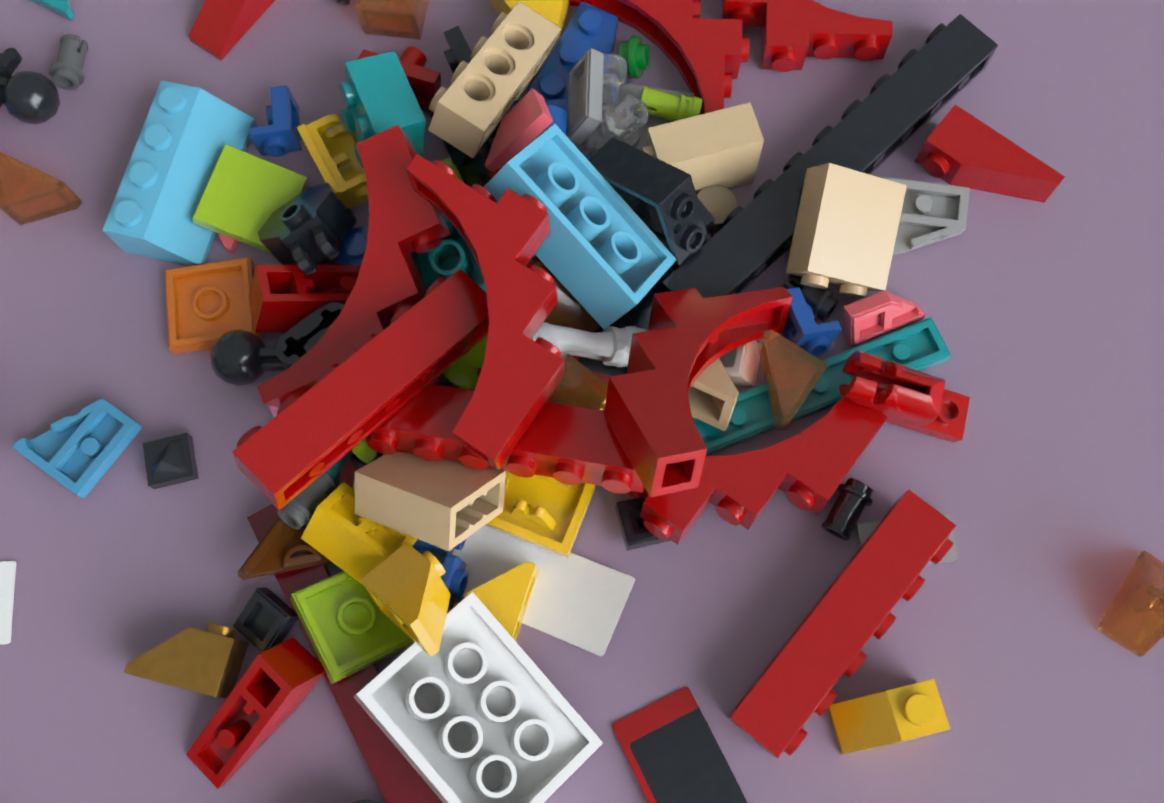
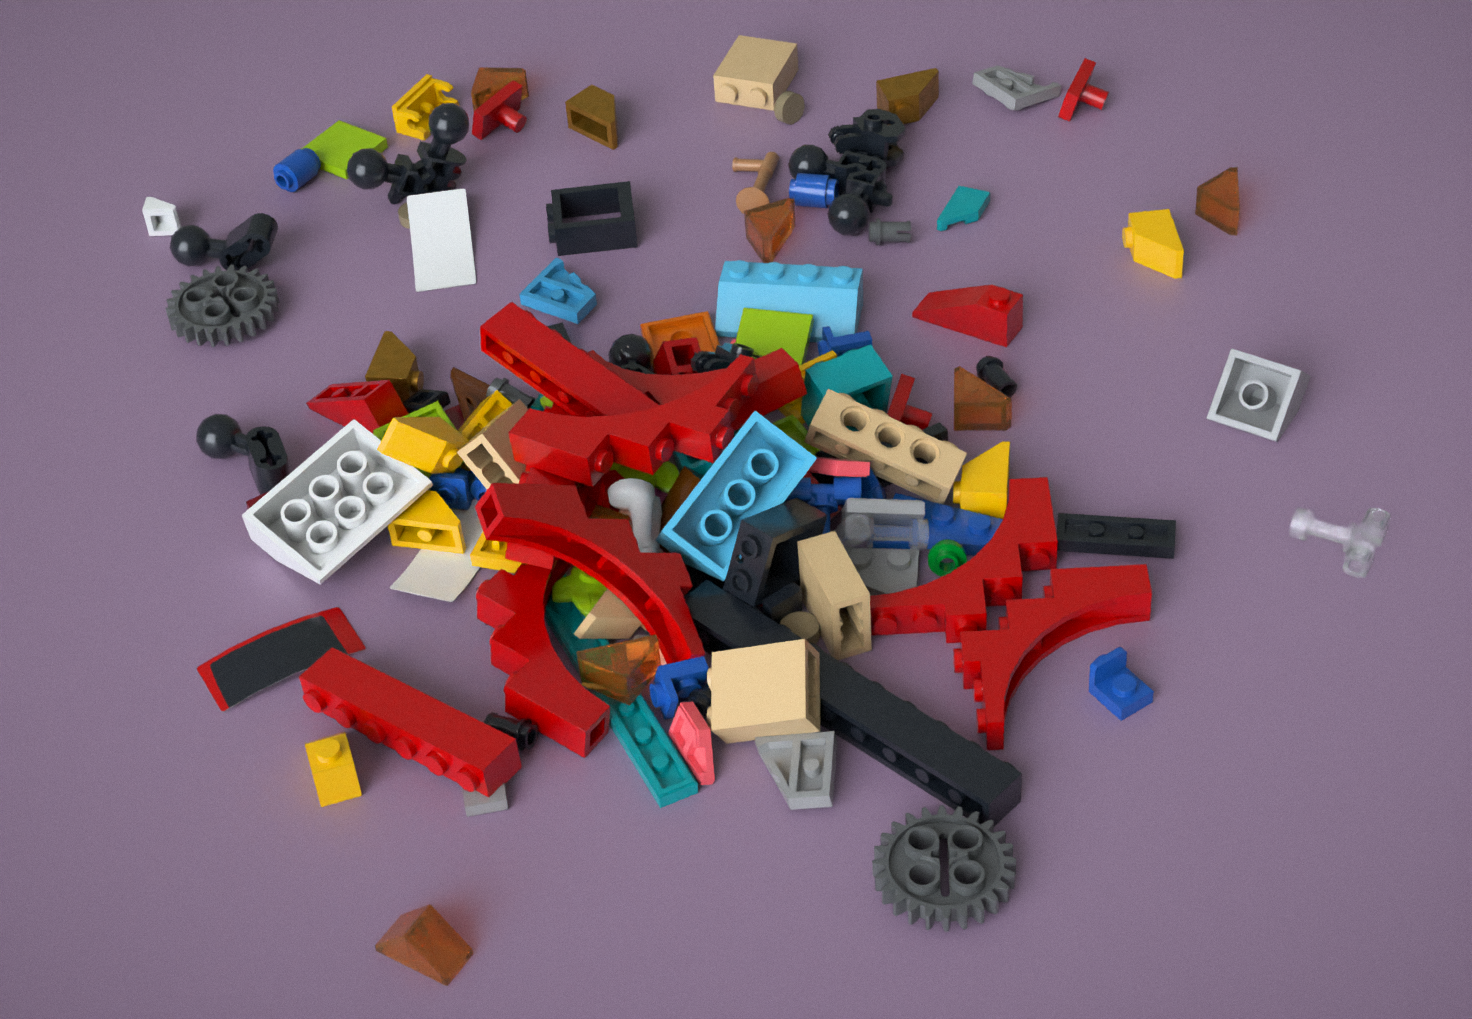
camera: 85 degrees right, 30 degrees down
lime pin [636,85,702,122] -> none
red plate [839,350,970,443] -> none
red slope [915,104,1065,203] -> none
none -> dark grey gear [872,805,1016,932]

